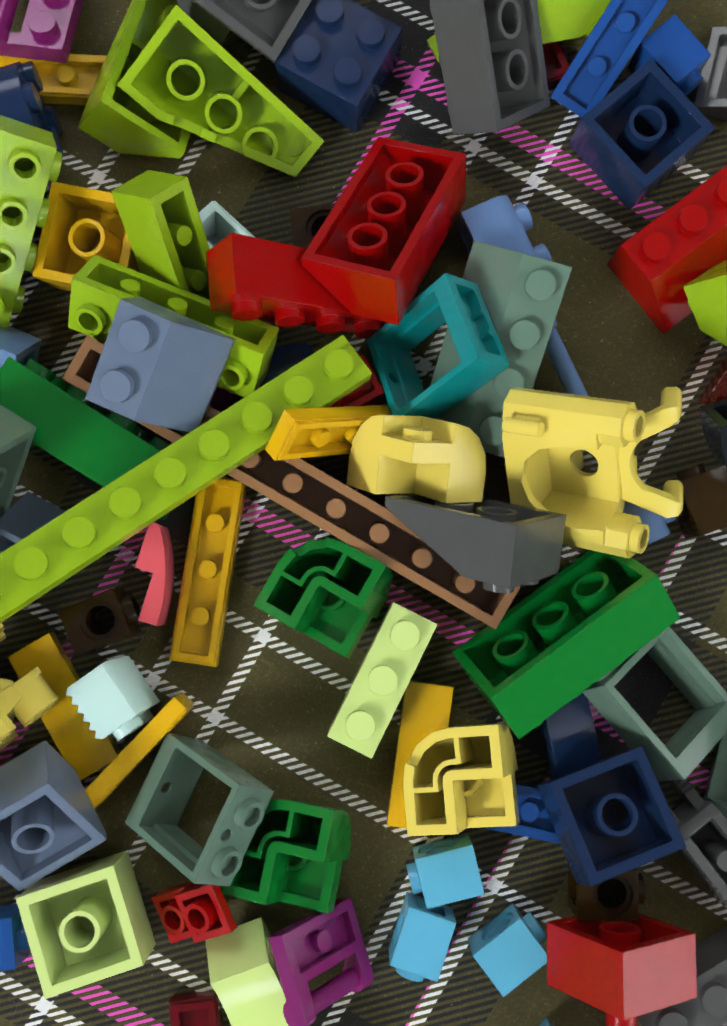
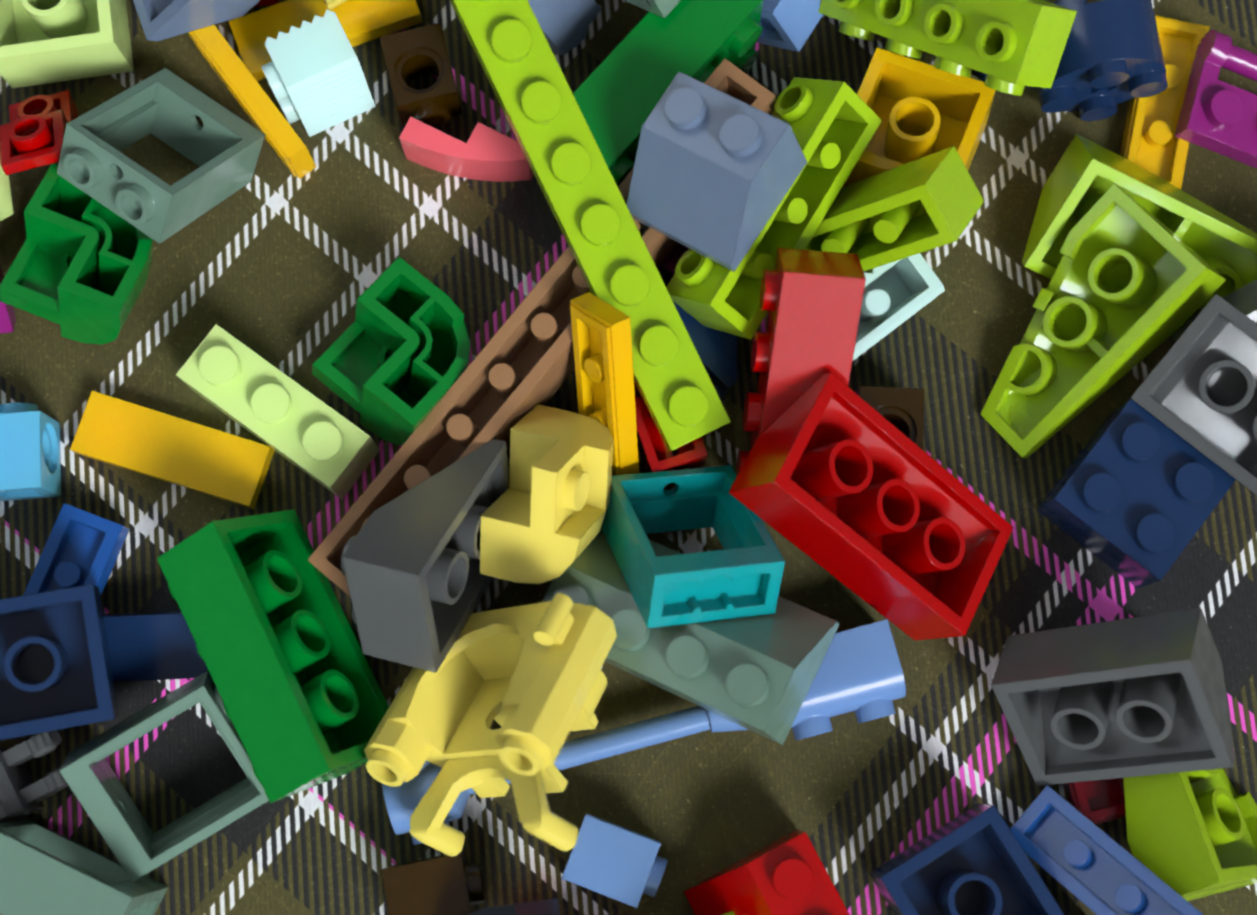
camera: 100 degrees right, 5 degrees down
yellow tile [169,477,247,667] -> none
light yellow brick [403,723,520,836] -> none
none -> medium blue brick [561,813,668,908]

